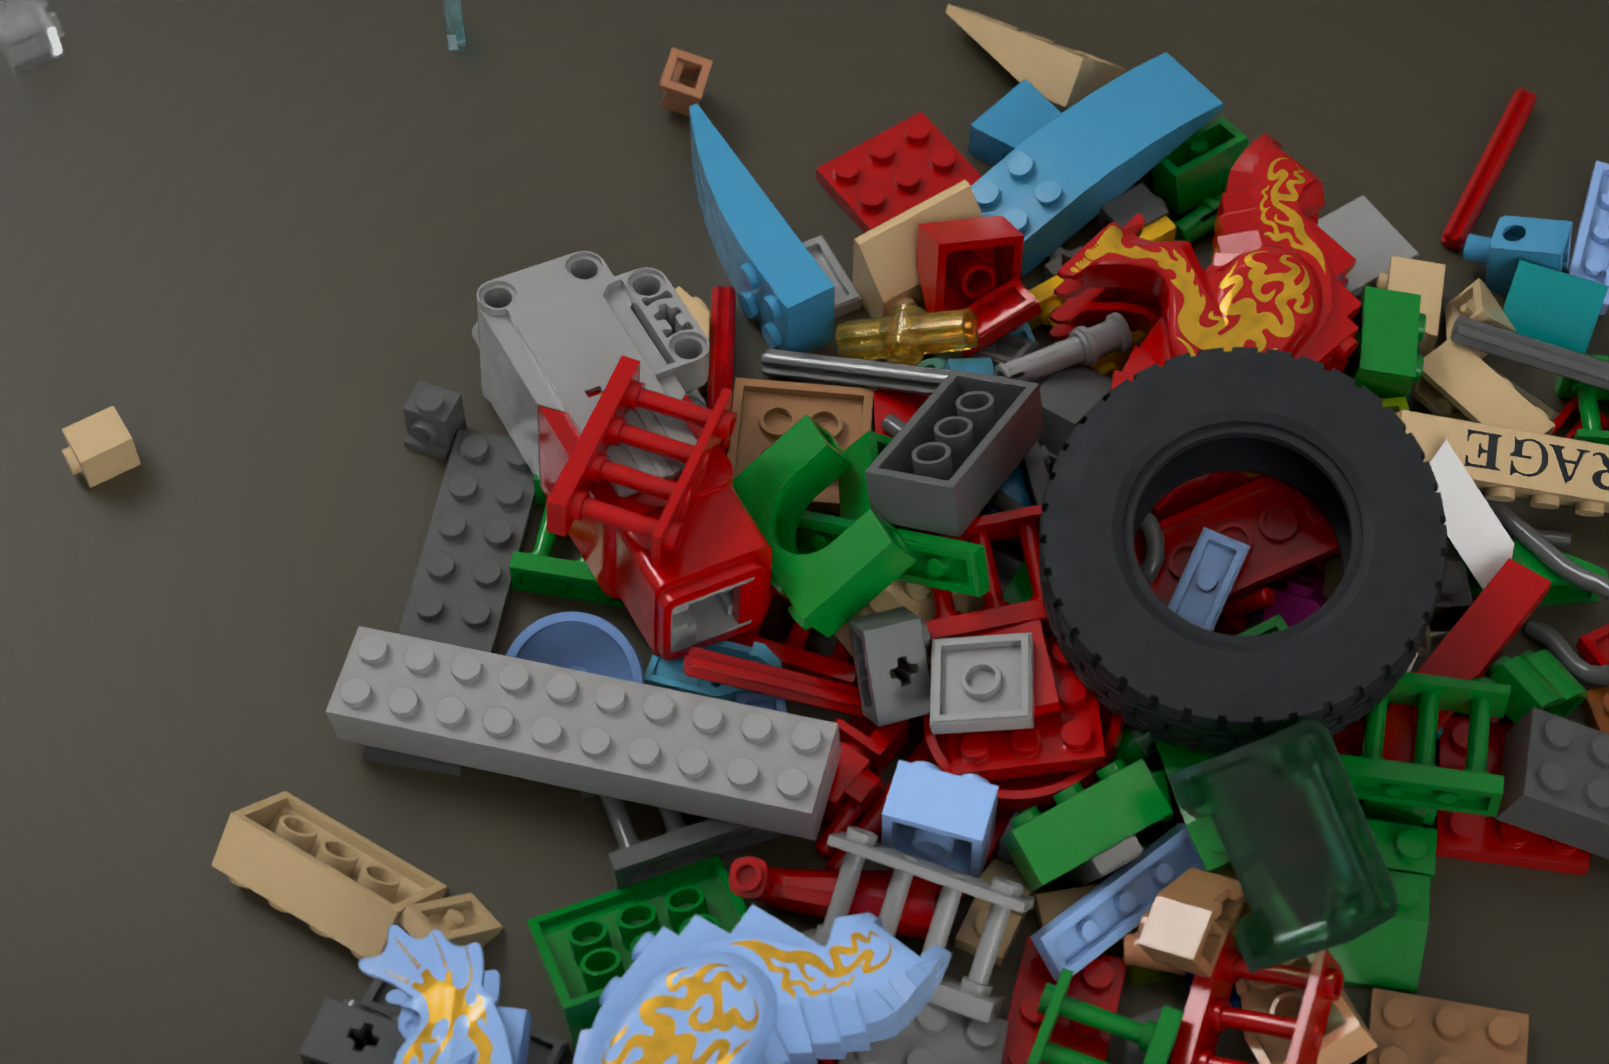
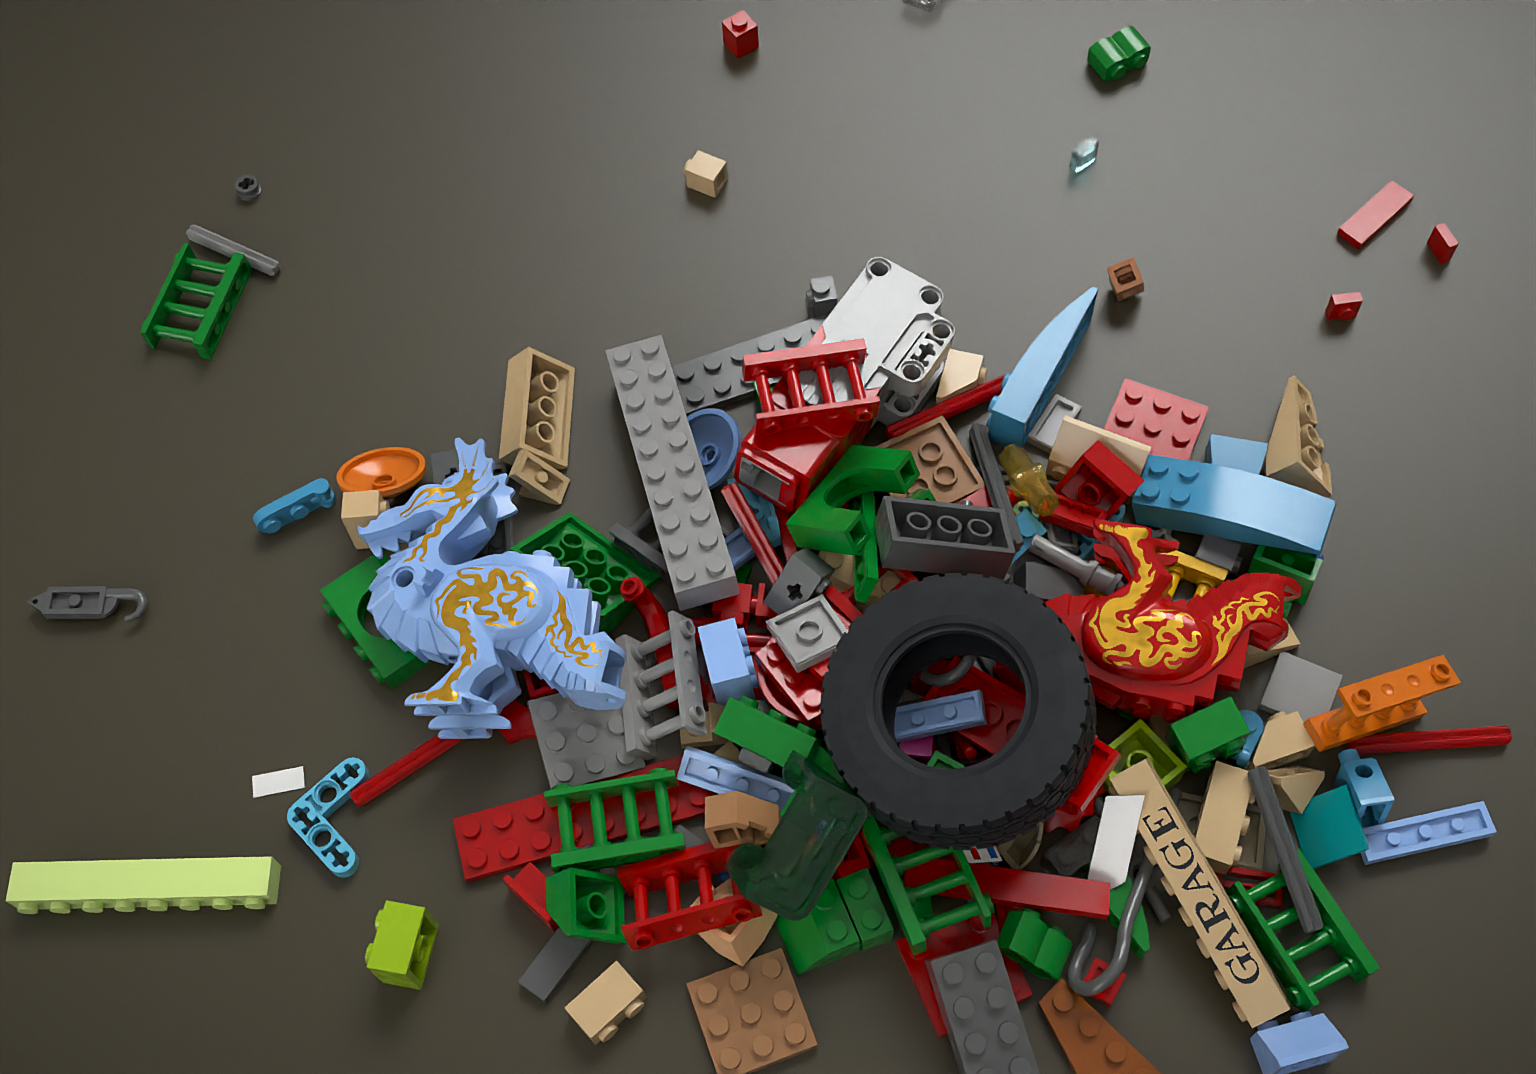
camera: 65 degrees right, 5 degrees up
none -> orange fence [1303,655,1461,752]

